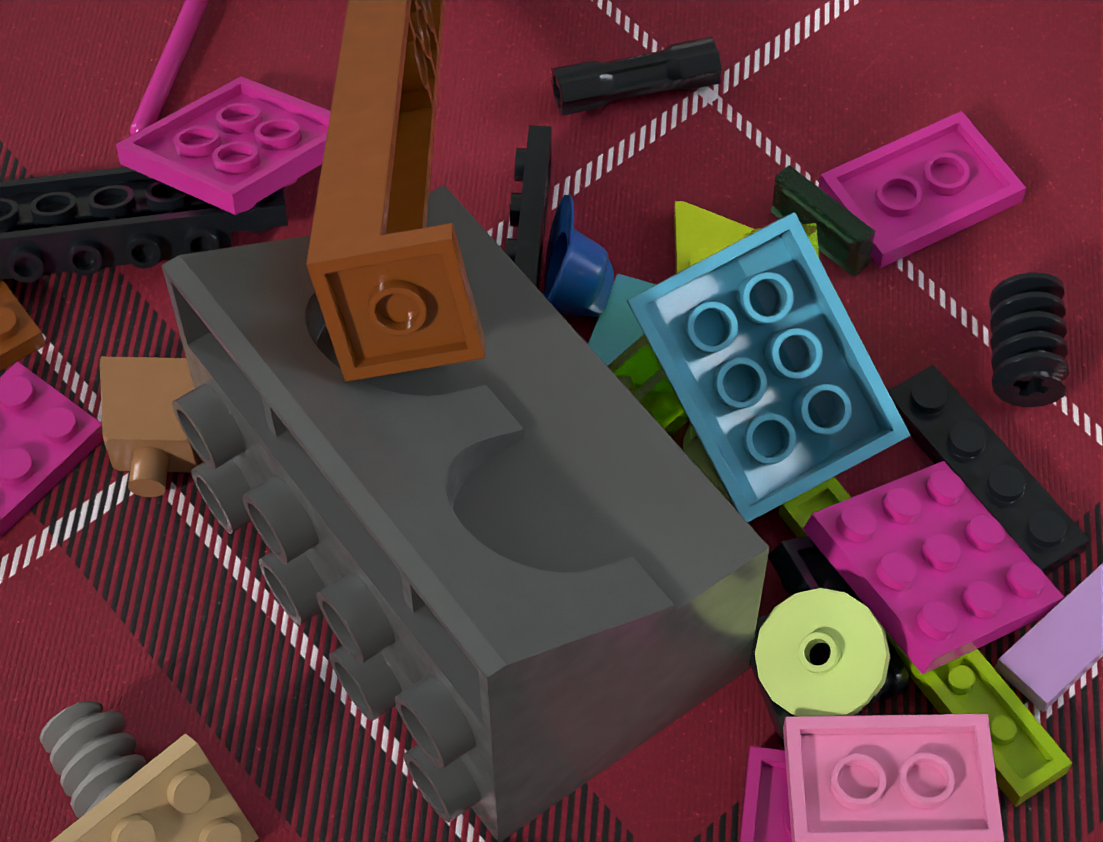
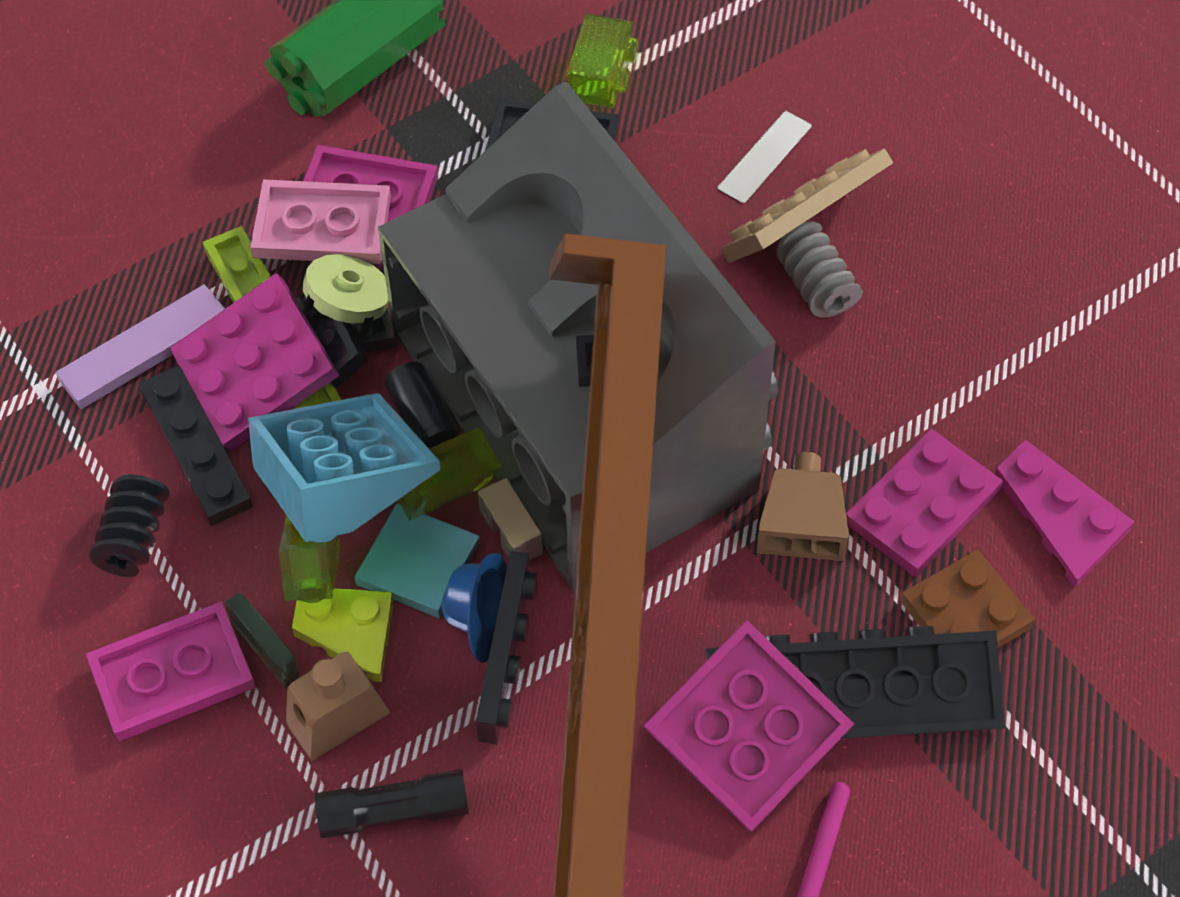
camera: 175 degrees left, 0 degrees up
none -> medium nougat torso [286,652,390,761]

